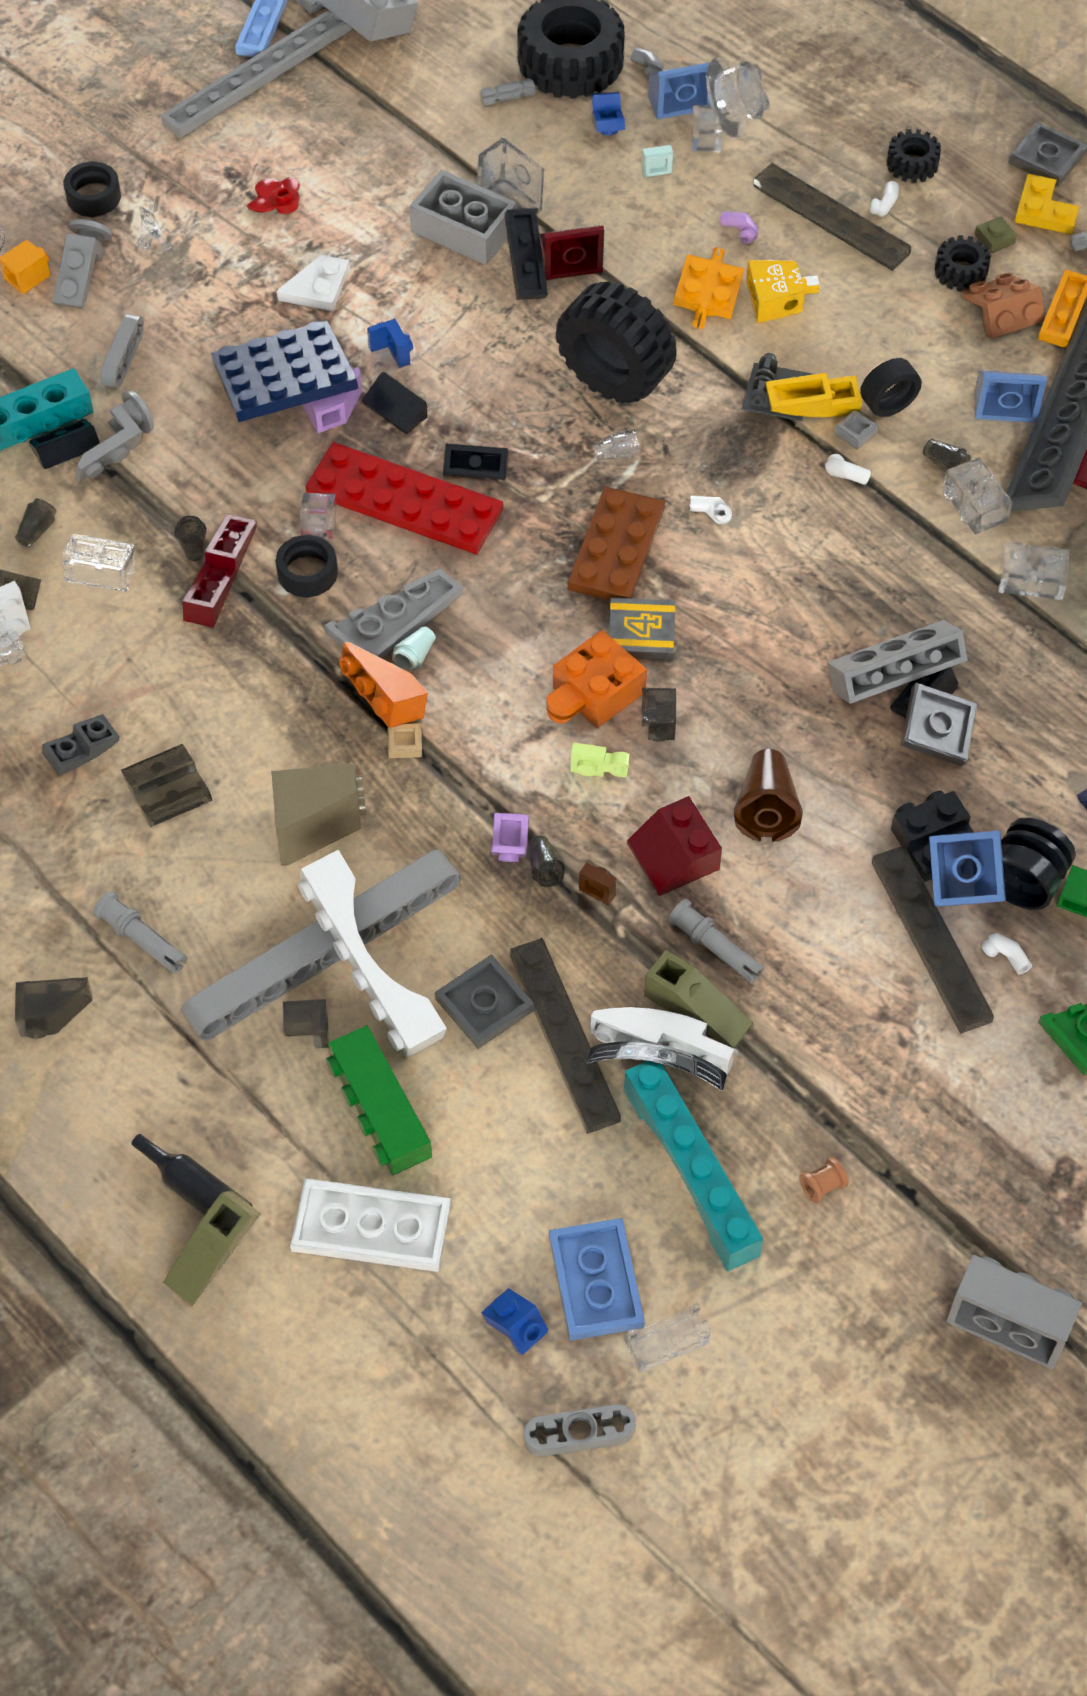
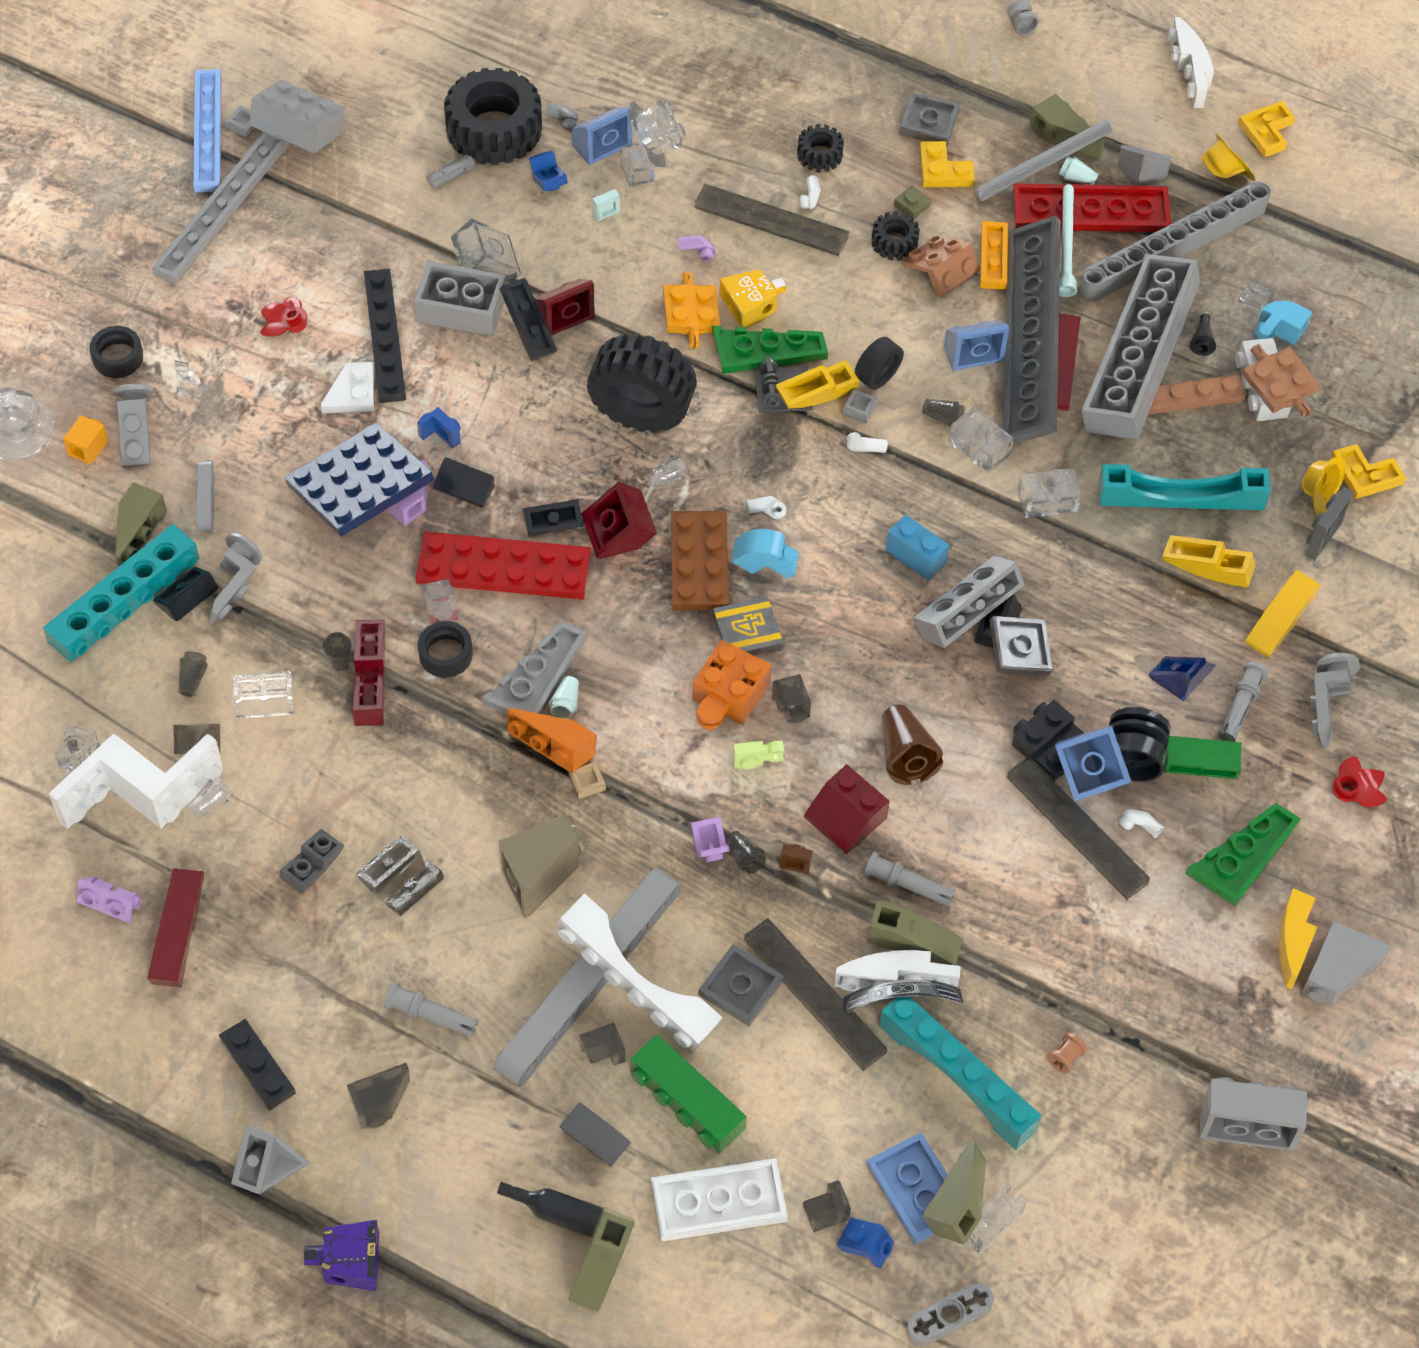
camera: 20 degrees left, 0 degrees up
none -> olive slope [115,482,167,567]
none -> black plate [364,268,406,403]
none -> dark grey slope [559,1102,631,1167]
none -> dark red slope [581,482,657,559]
none -> green wing [712,325,828,374]
none -> medium azure brick [731,529,799,579]
none -> clear smoke panel [803,1180,851,1232]
none -> dark azure brick [886,514,950,581]
none -> olive slope [922,1140,986,1245]

